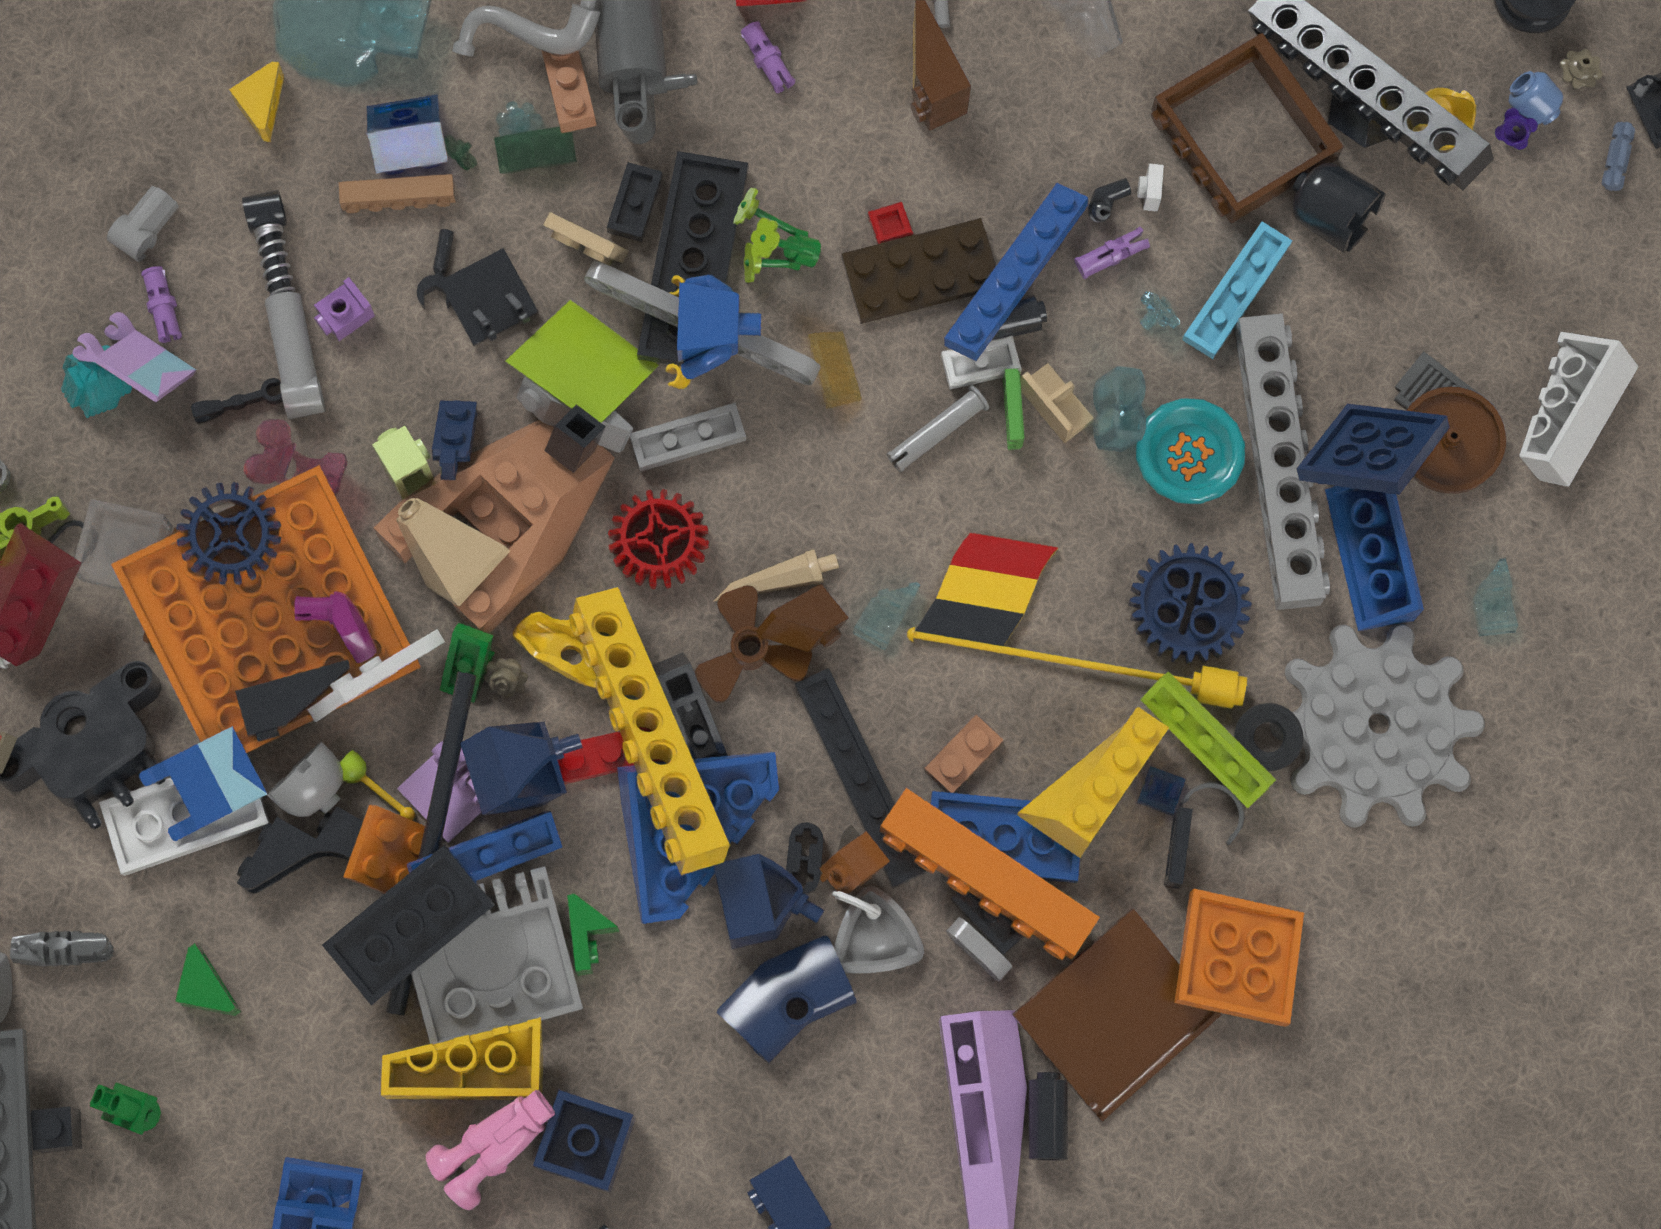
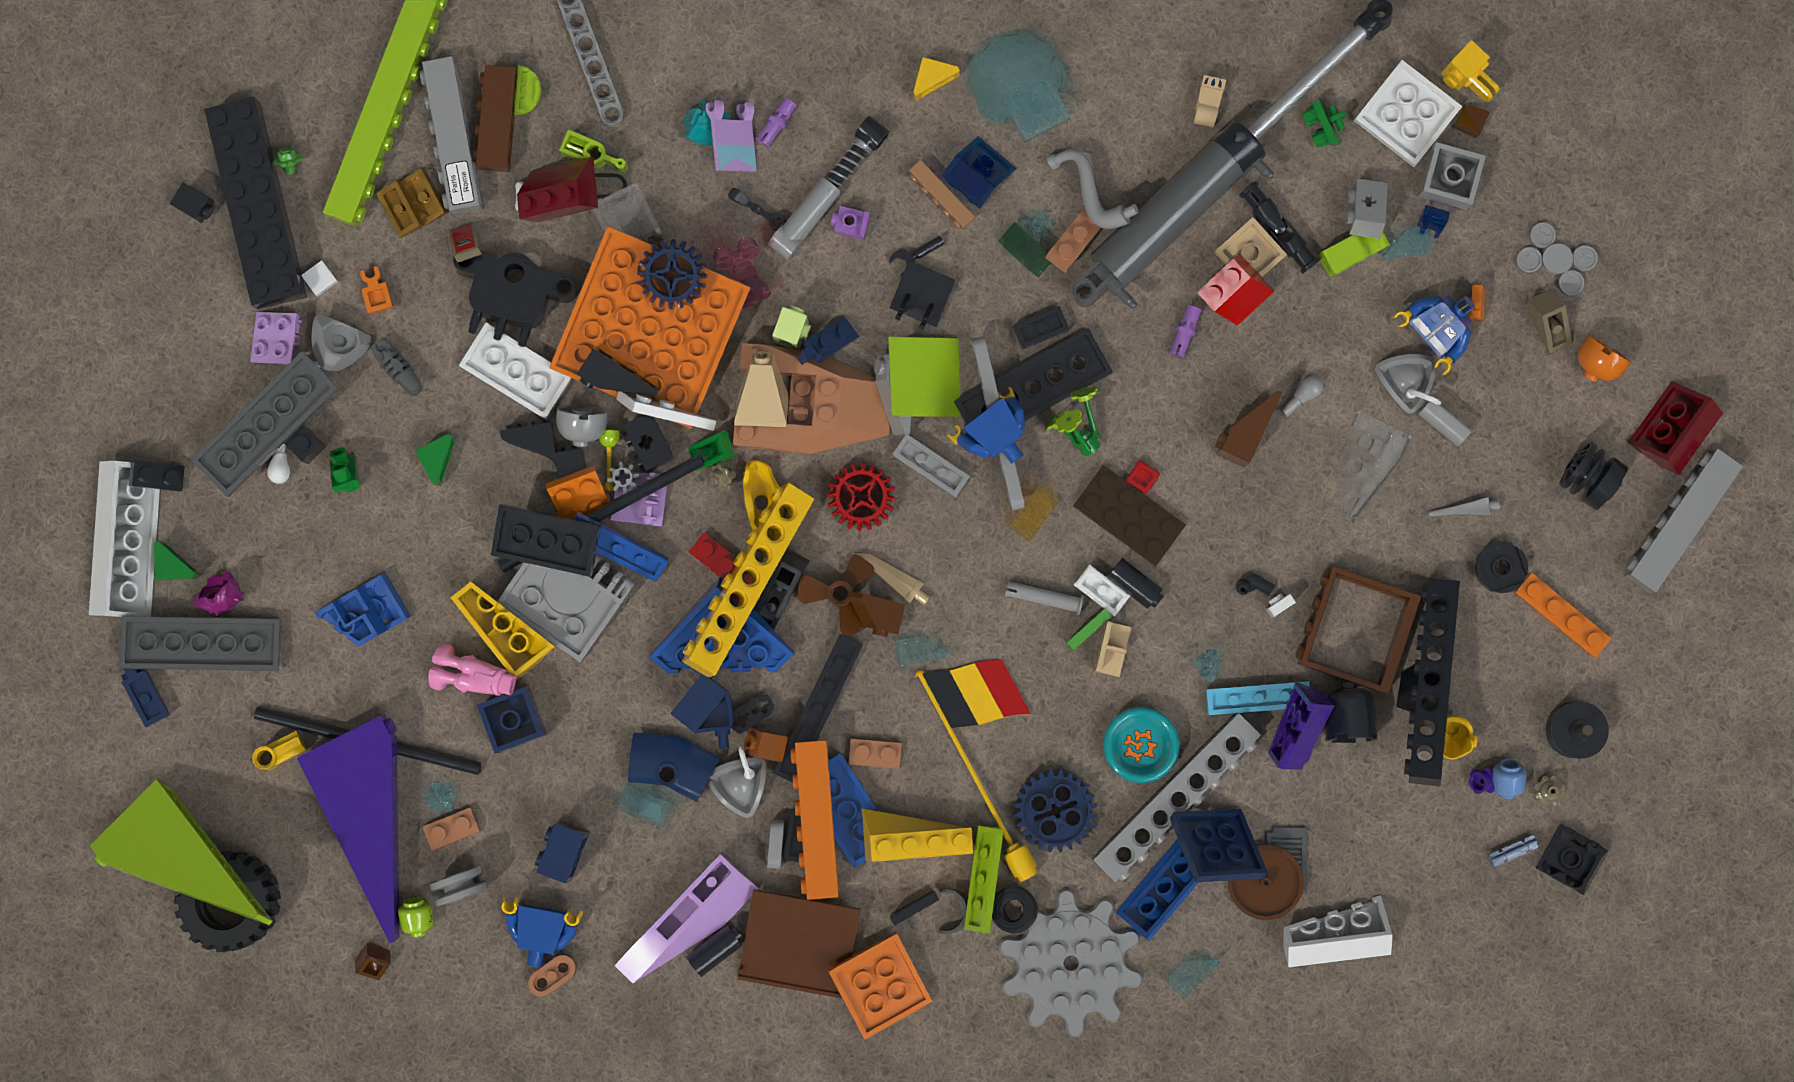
camera: 55 degrees right, 10 degrees up
light grey piece [107,186,179,262] -> none
blue flag [139,726,267,841] -> none
magenta arm [295,591,377,663] -> none
clear green plant [444,134,477,171] -> none
dark blue piece [460,721,583,815] -> none
tan plate [544,212,629,266] -> none
black brick [544,404,606,473] -> none
green slope [567,894,619,976] -> none
blue plate [944,183,1088,361] -> none
medium lavender pin [1074,227,1150,279] -> none
clear light blue brick [1093,366,1146,452] -> none
tile [1137,766,1186,816] -> none
none -> white piece [267,444,290,484]
none -> light grey gear [607,462,640,493]
none -> clear light blue slope [616,784,674,827]
none -> black brick [622,414,675,473]
none -> dark purple wedge [1268,682,1335,770]

